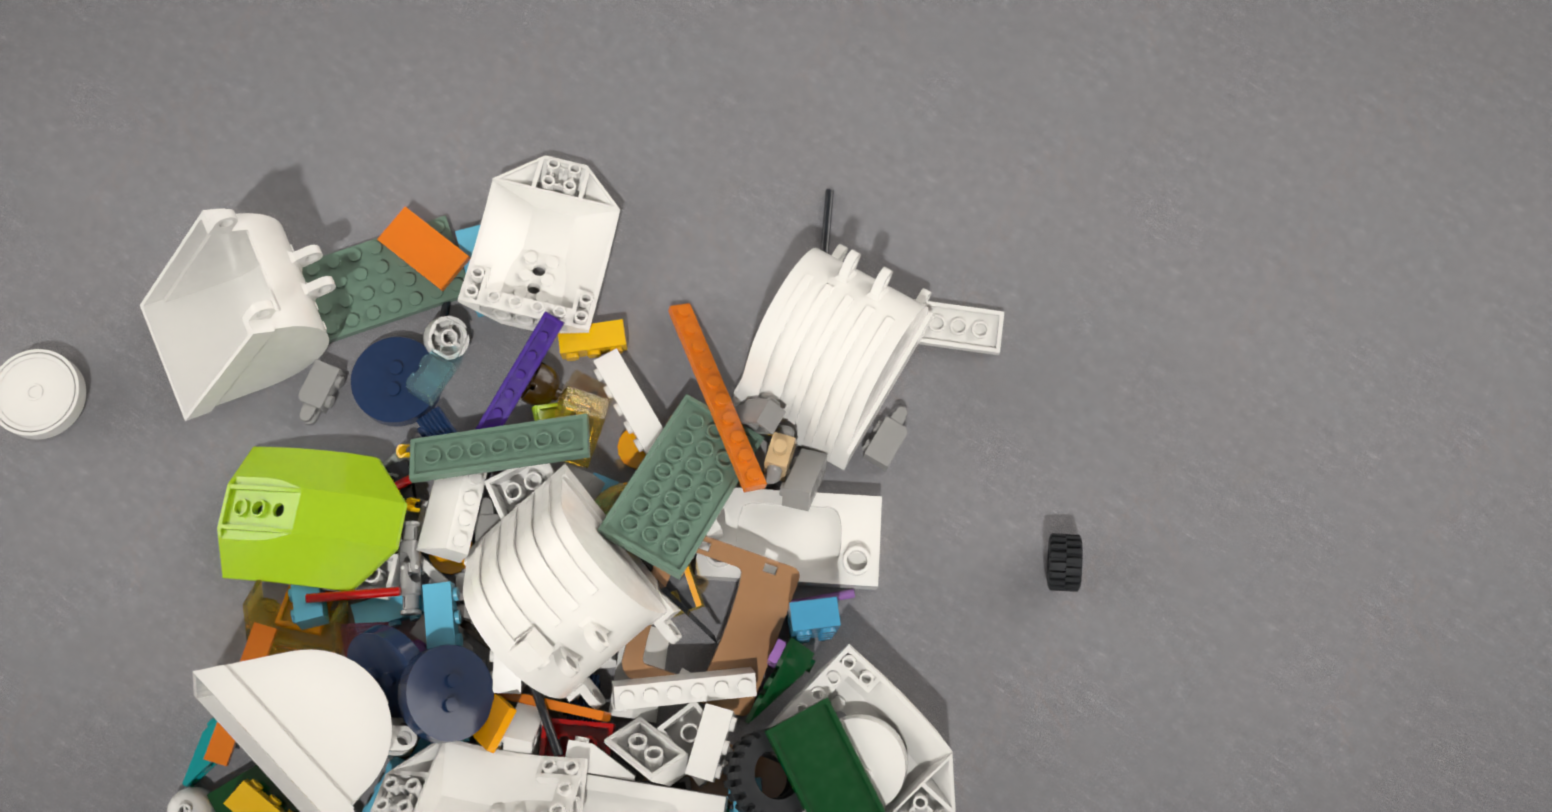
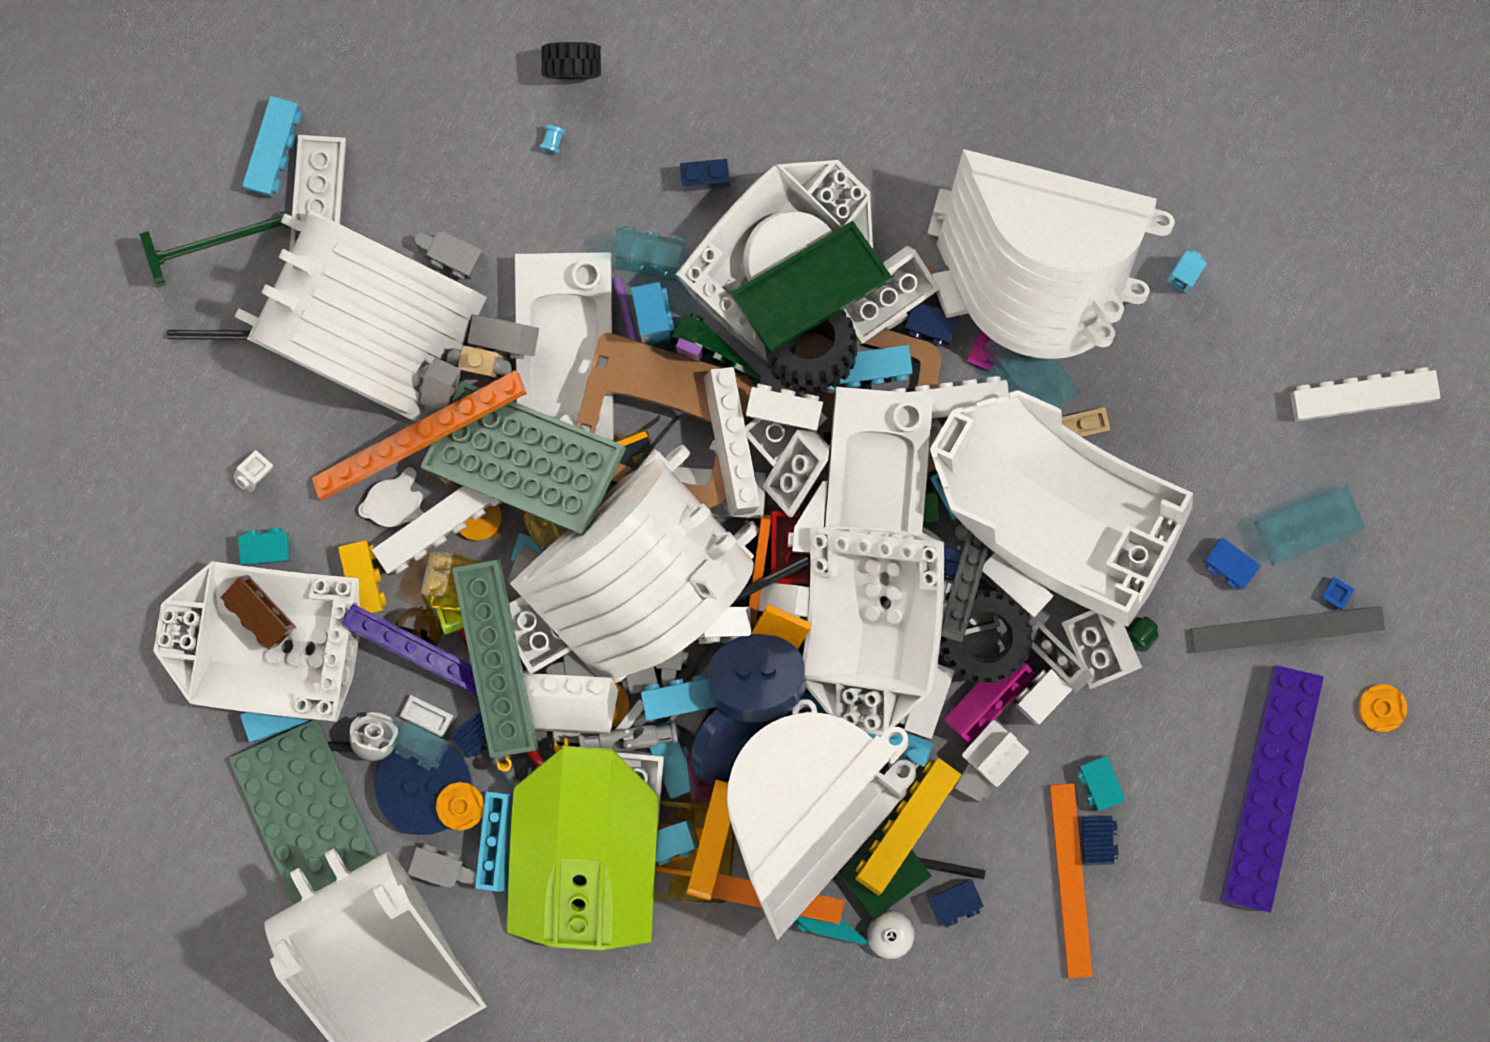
camera: 90 degrees left, 10 degrees up
red bar [305,586,401,603] -> none
orange tile [377,207,471,291] -> none
none -> dark green tile [140,211,290,288]
none -> reddish brown brick [220,575,296,650]
none -> white bracket [233,450,273,493]
none -> teal brick [238,528,292,566]
none -> medium azure brick [242,96,303,198]
none -> white tile [358,467,424,528]
none -> white tile [400,695,454,737]
none -> light orange tile [436,782,484,831]
none -> medium azure brick [475,792,513,891]
none -> medium azure bush [539,125,566,154]
none -> clear light blue brick [611,226,688,281]
none -> dark blue brick [680,158,730,192]
none -> light orange beam [686,780,731,900]

